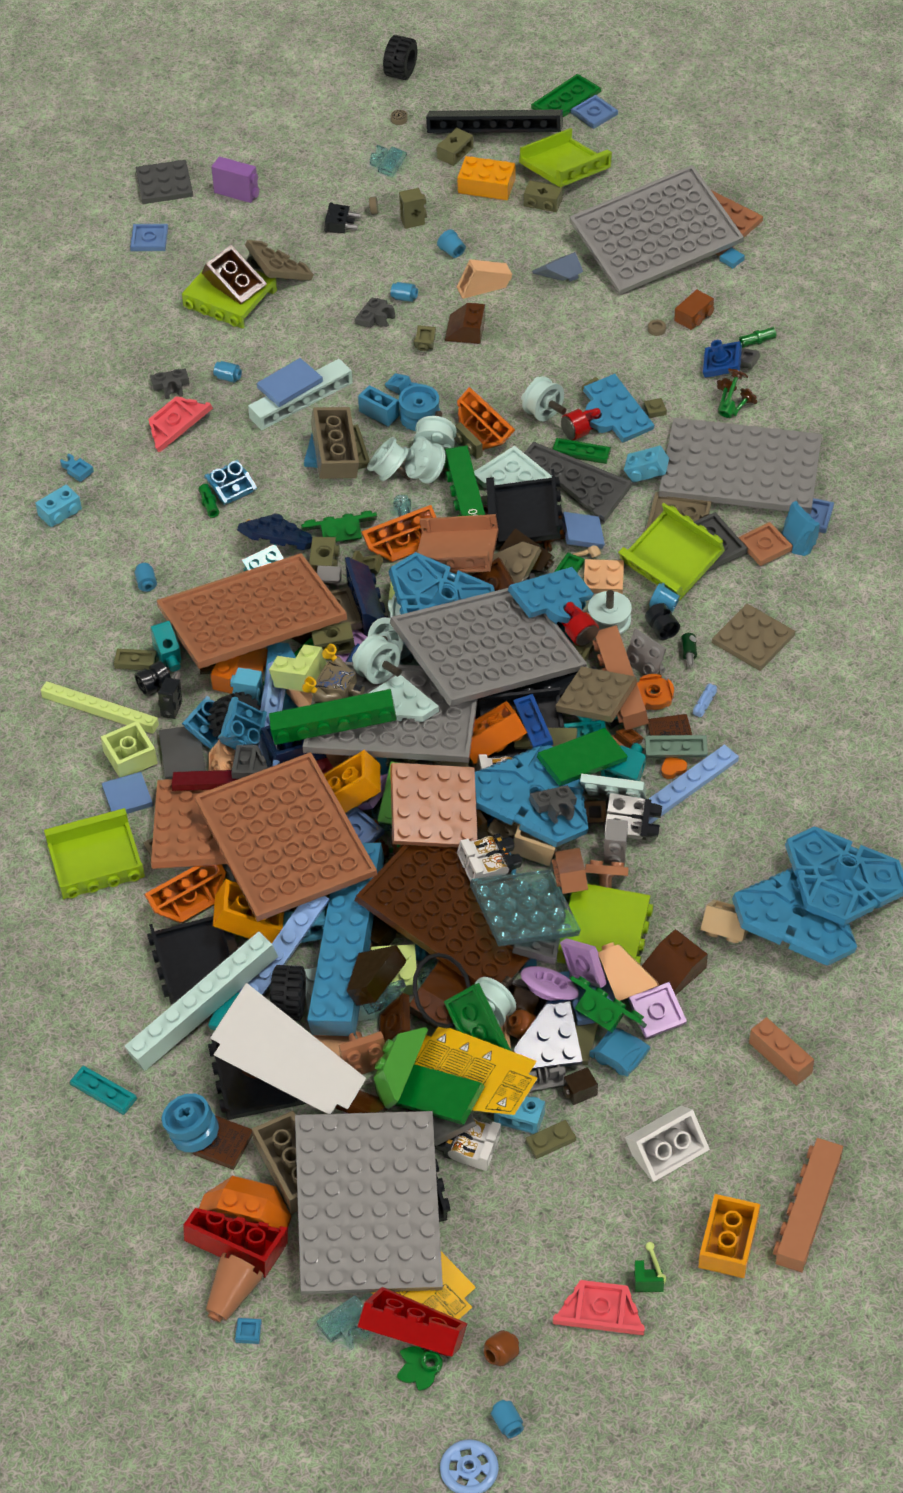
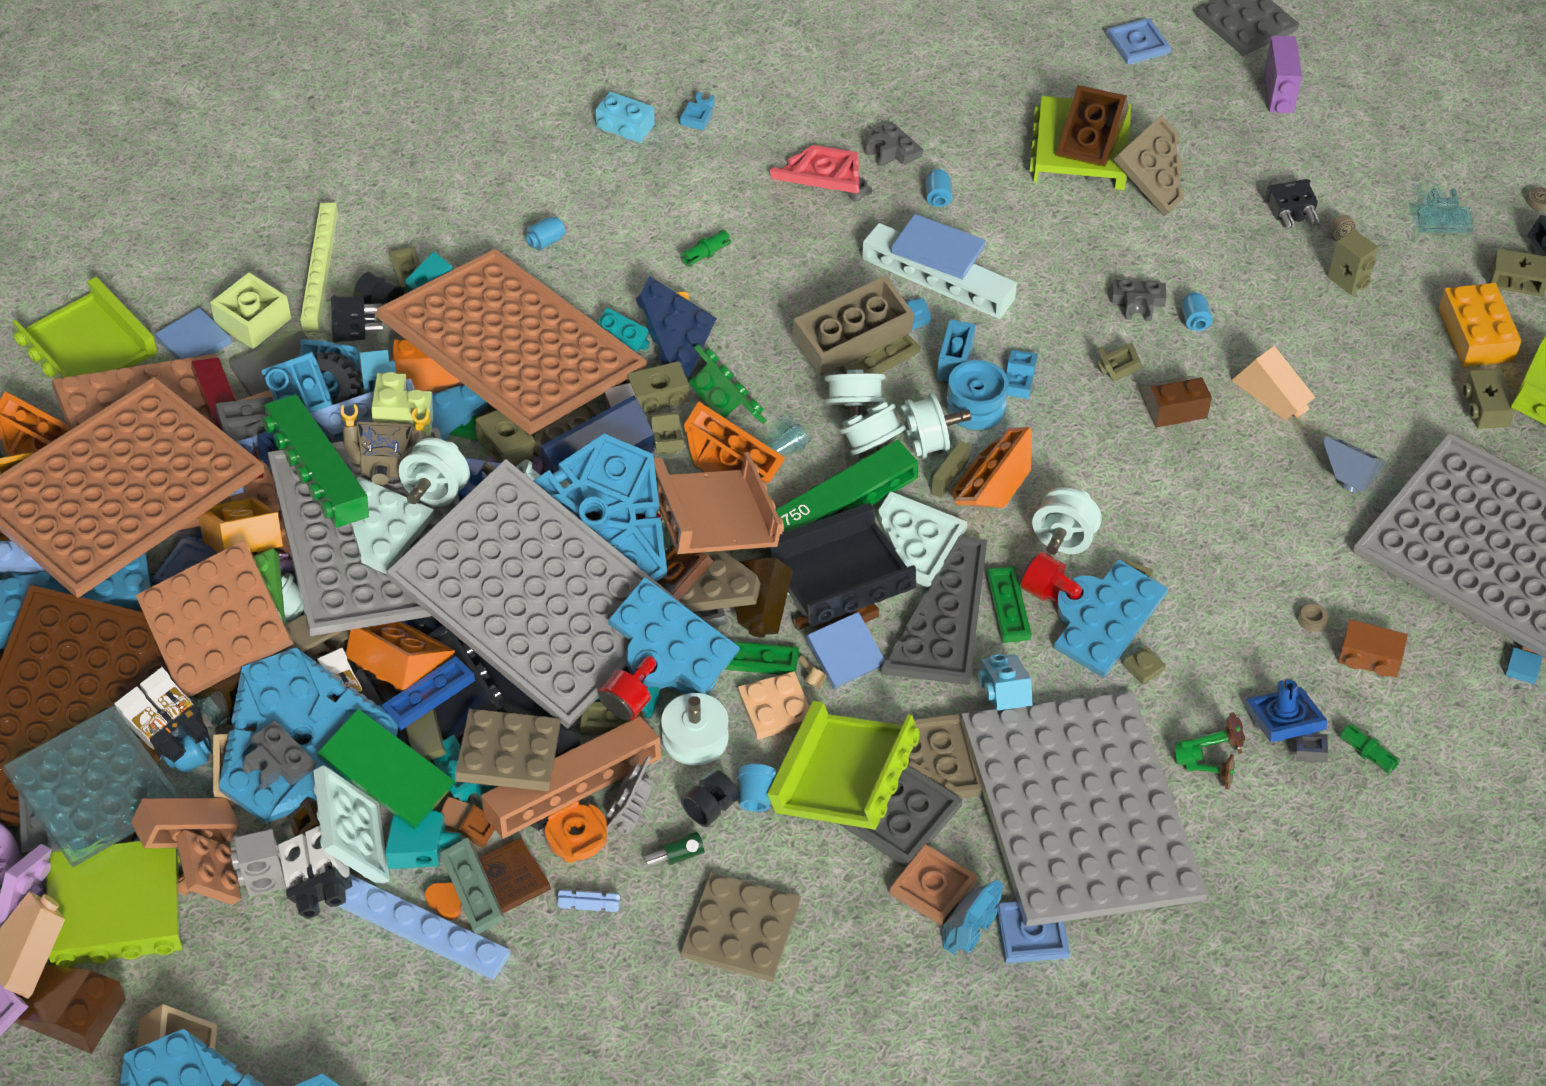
camera: 65 degrees right, 0 degrees up
dark azure slope [204,460,257,505] -> none
dark azure piece [437,229,466,258] -> none

